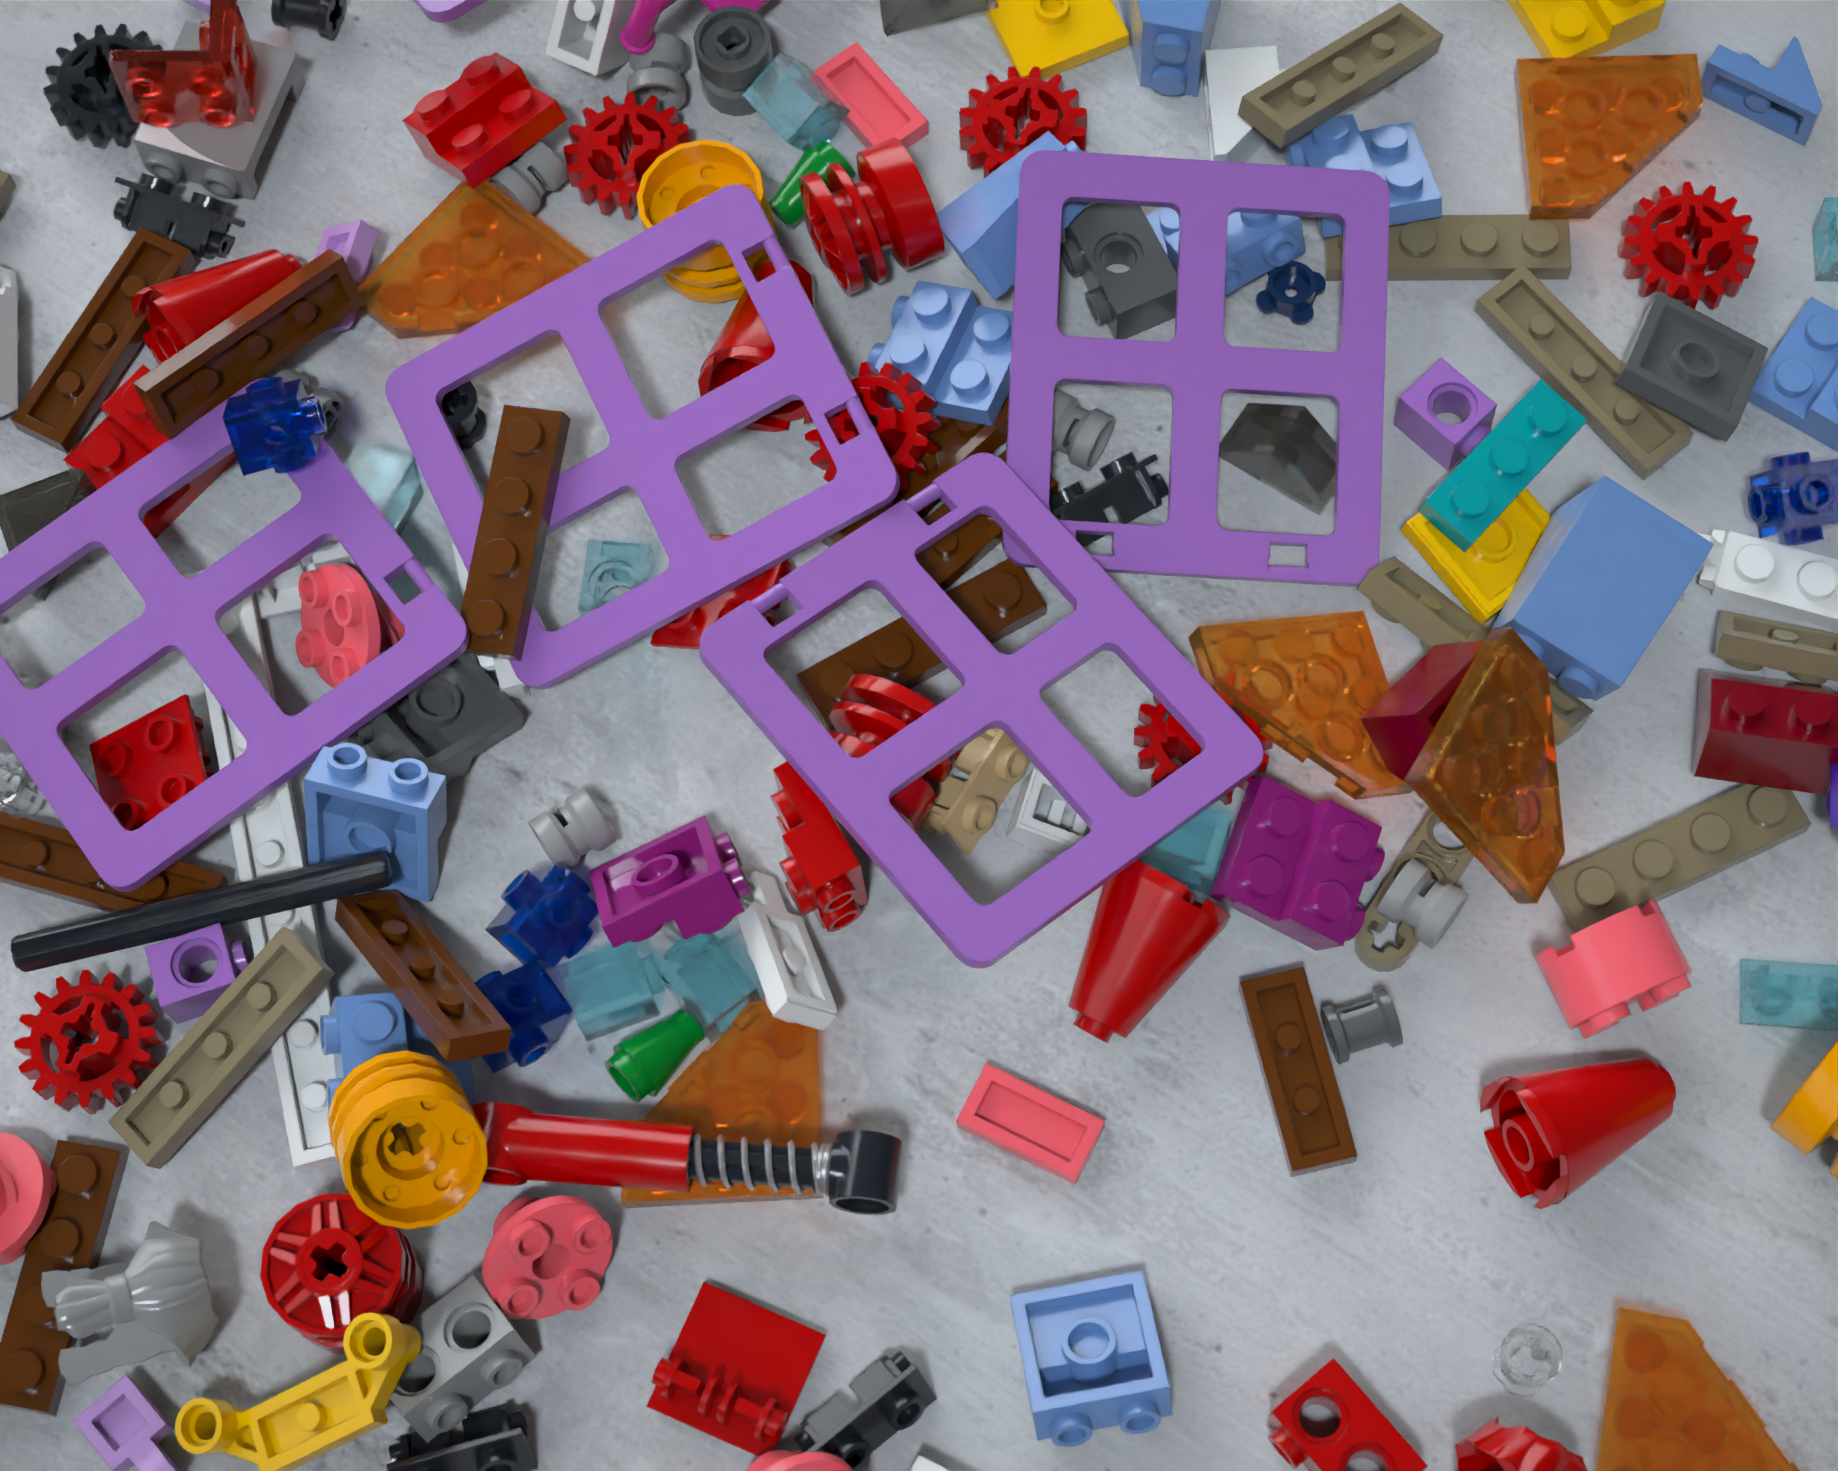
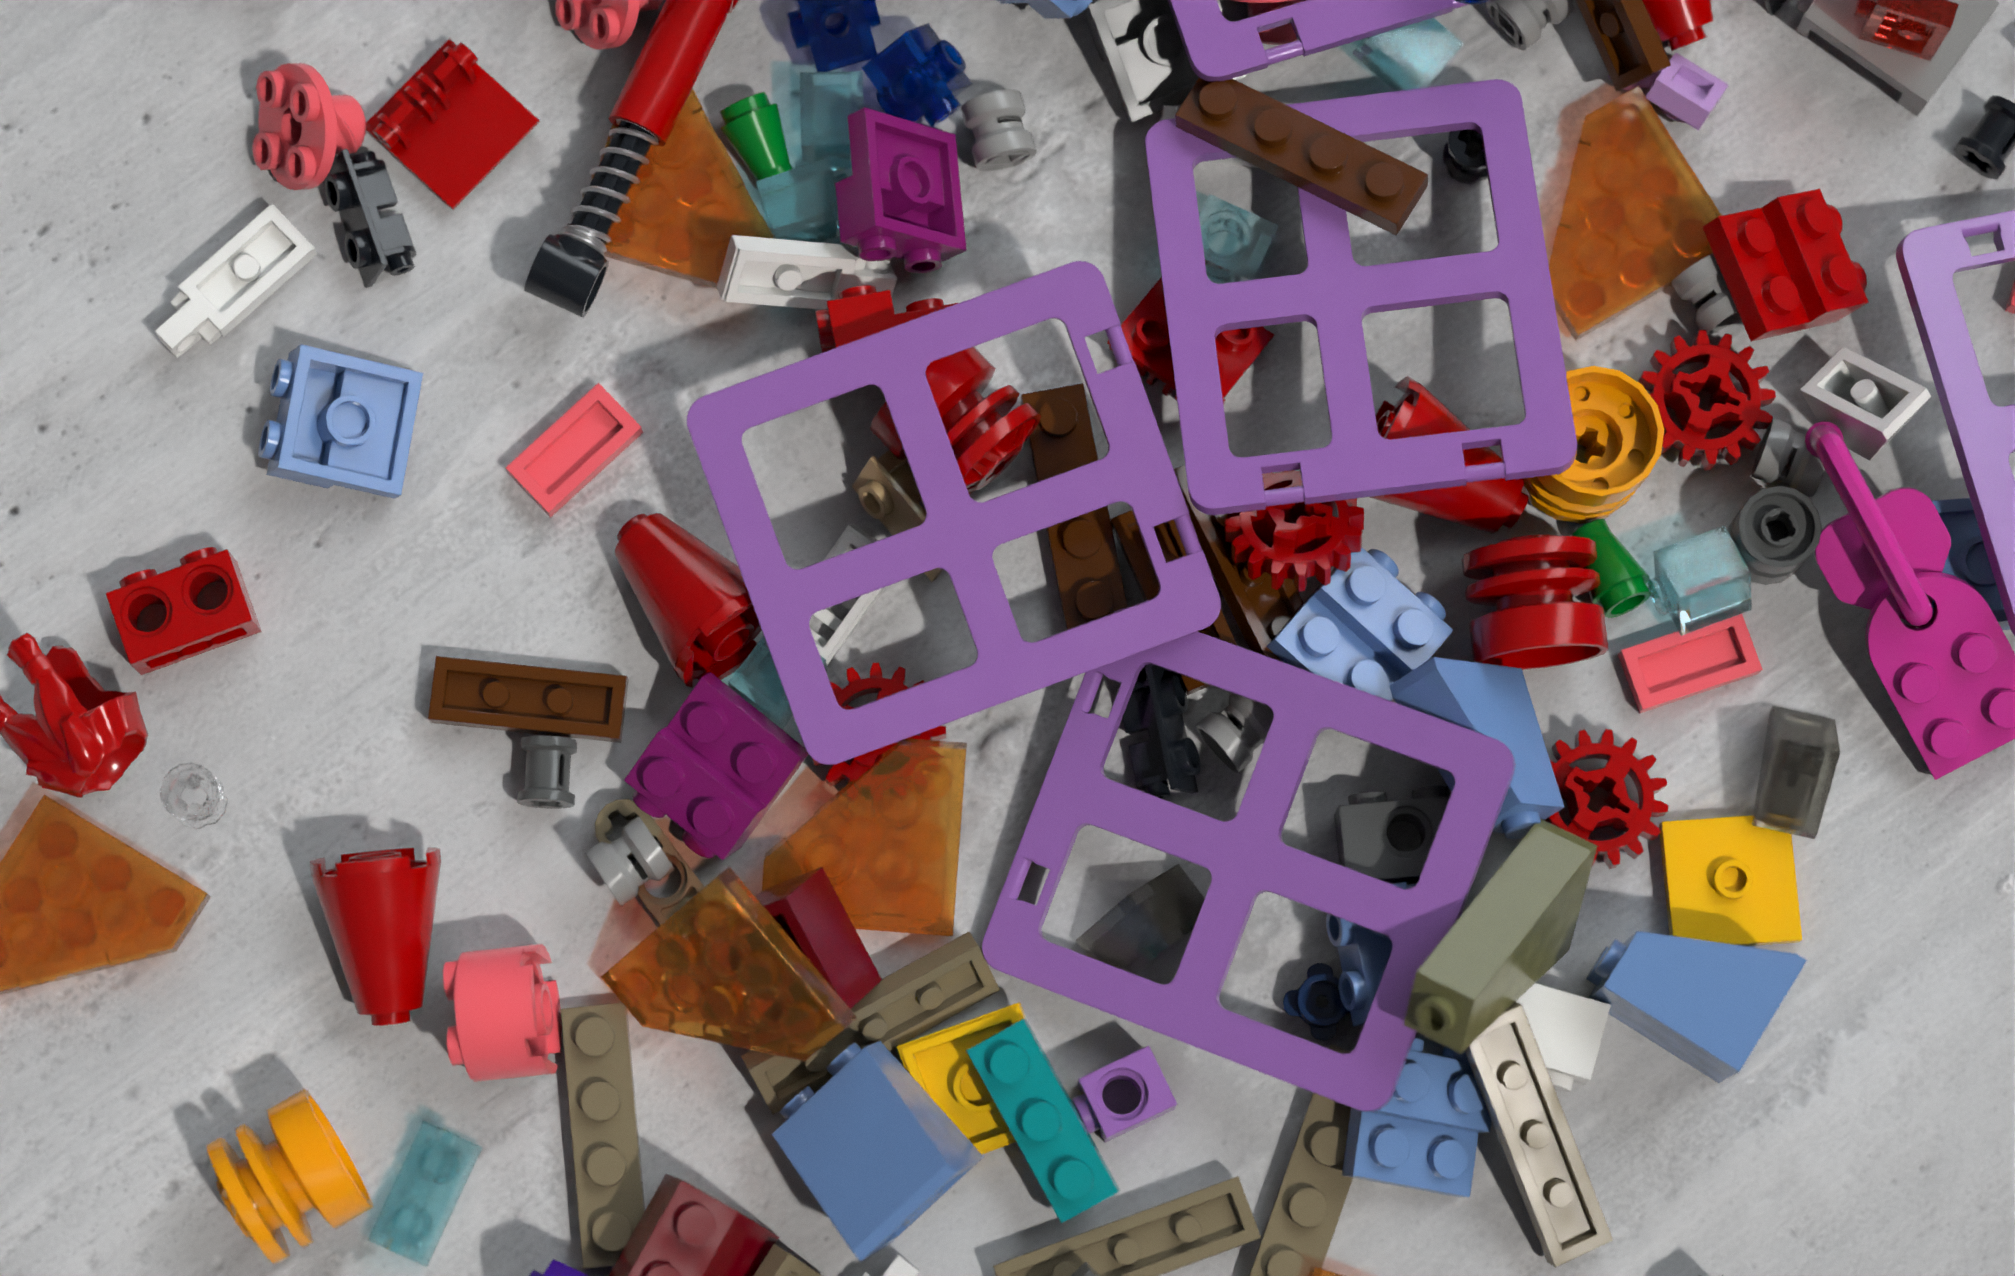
camera: 100 degrees right, 10 degrees up
none -> olive slope [1403,819,1597,1054]

